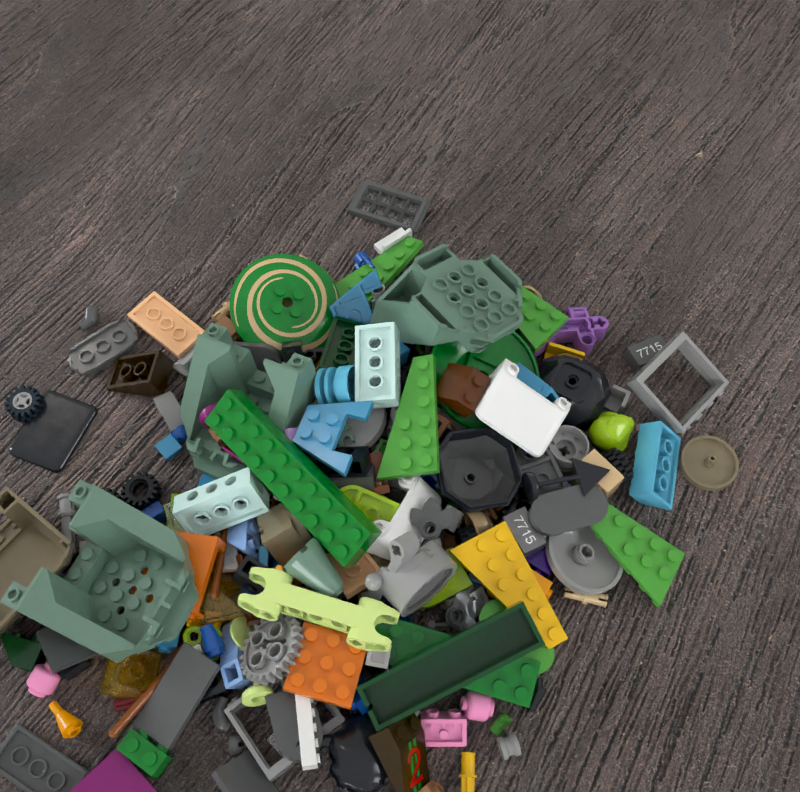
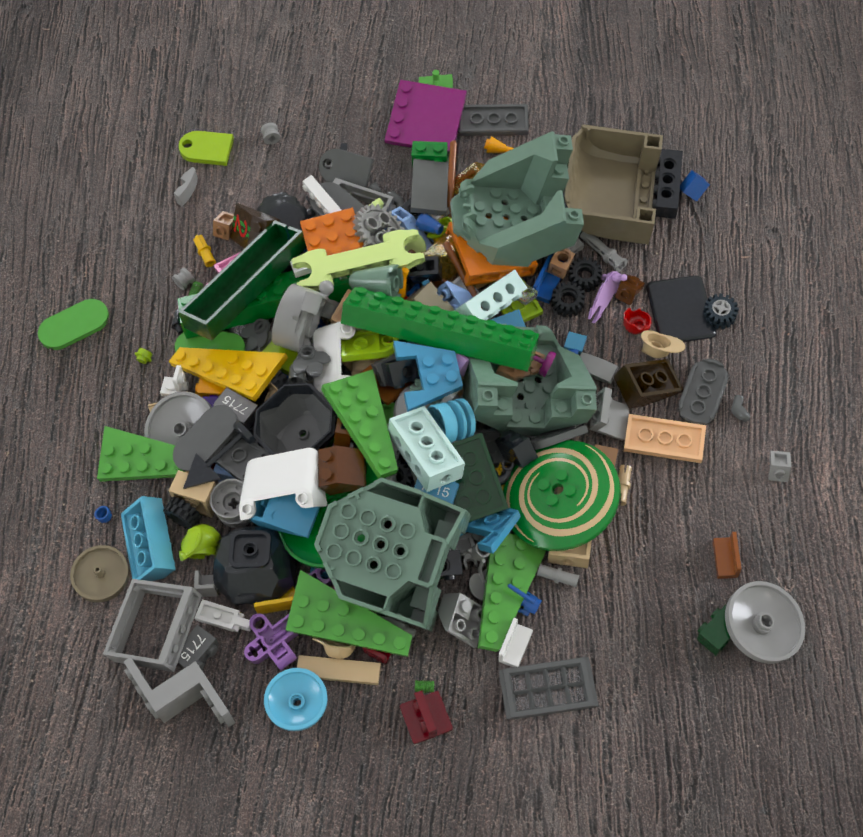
camera: 155 degrees right, 0 degrees up
none -> bright green tile [38,299,109,350]
none -> blue hinge [94,506,112,523]
none -> light grey bracket [123,657,236,728]
none -> lime plate [135,348,153,364]
none -> white bracket [160,365,189,397]
none -> white hinge [195,600,251,632]
none -> medium azure dish [264,668,328,731]
none -> tan tile [297,655,381,685]
none -> dark red bracket [400,690,453,744]
none -> bright green piece [415,680,434,693]
none -> light grey pin [537,563,579,587]
none -> lavender piece [588,271,627,323]
none -> reddish brown bracket [615,275,645,305]
none -> red hair [623,308,652,334]
none -> tan piece [641,330,685,359]
none -> dark green slope [697,604,731,656]
none -> dark orange panel [712,532,742,579]
none -> light grey dish [725,581,805,664]
none -> light grey bracket [768,450,791,482]

